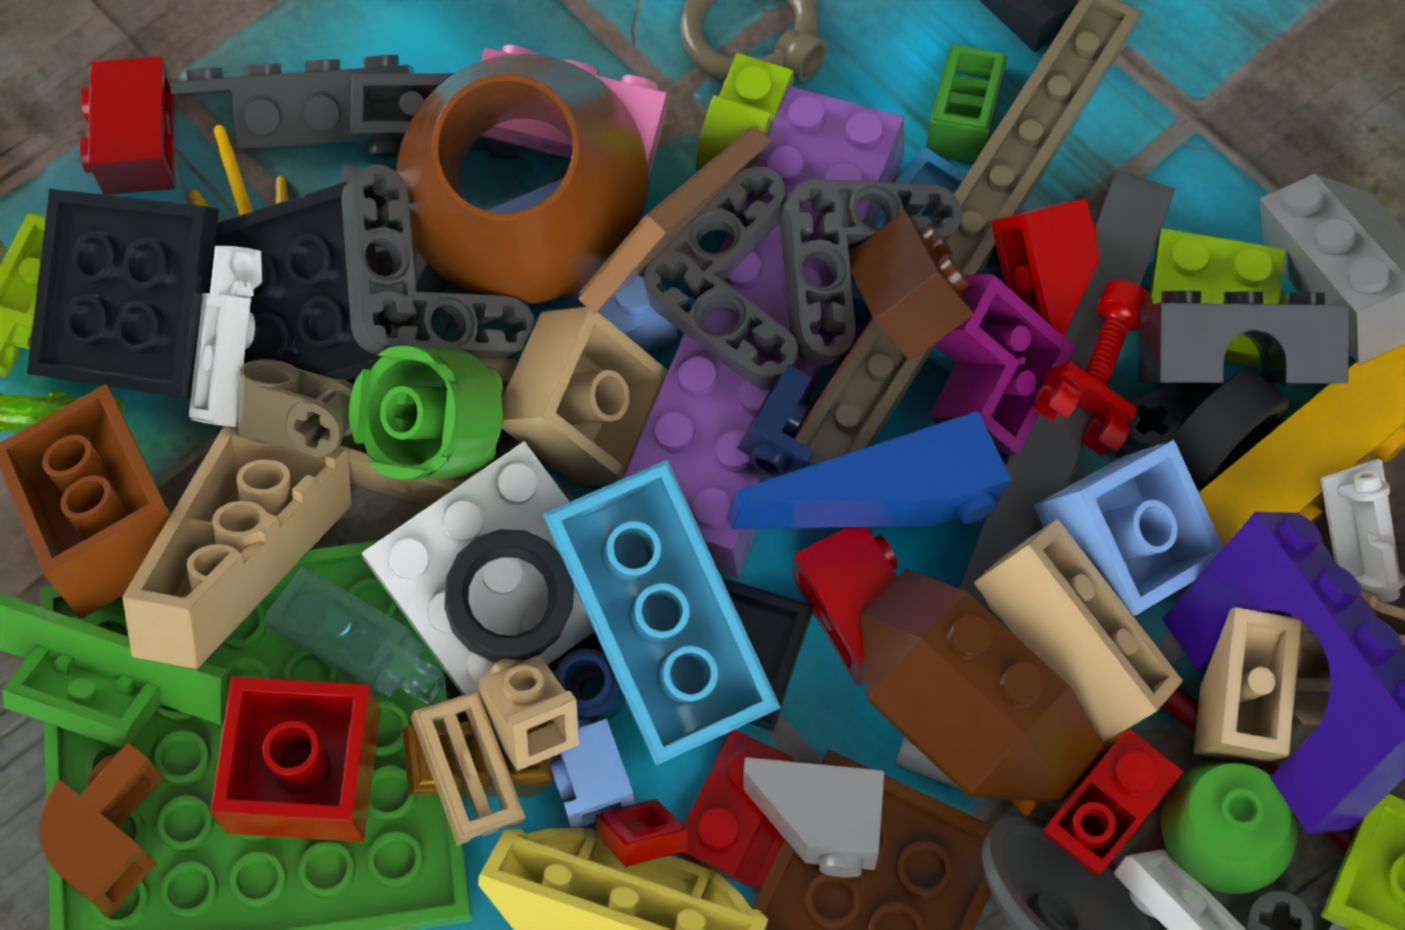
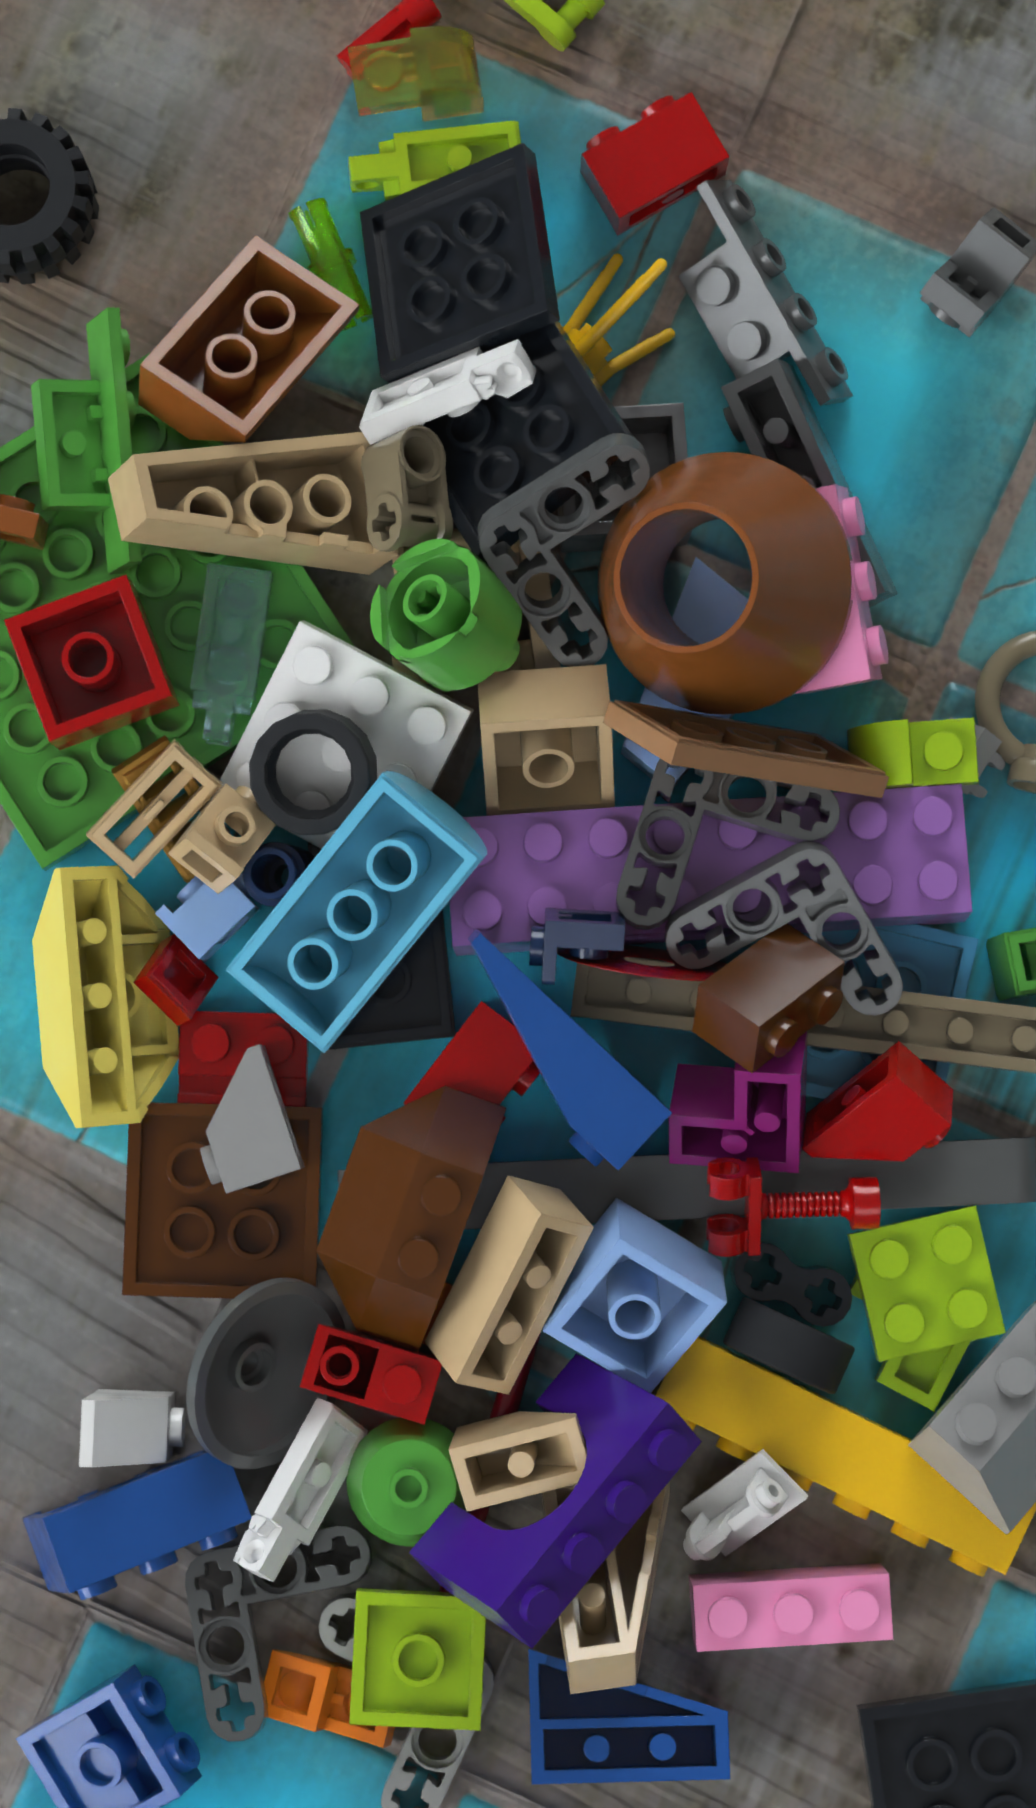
camera: 65 degrees right, 20 degrees up
black arch [1138,291,1349,384] -> none

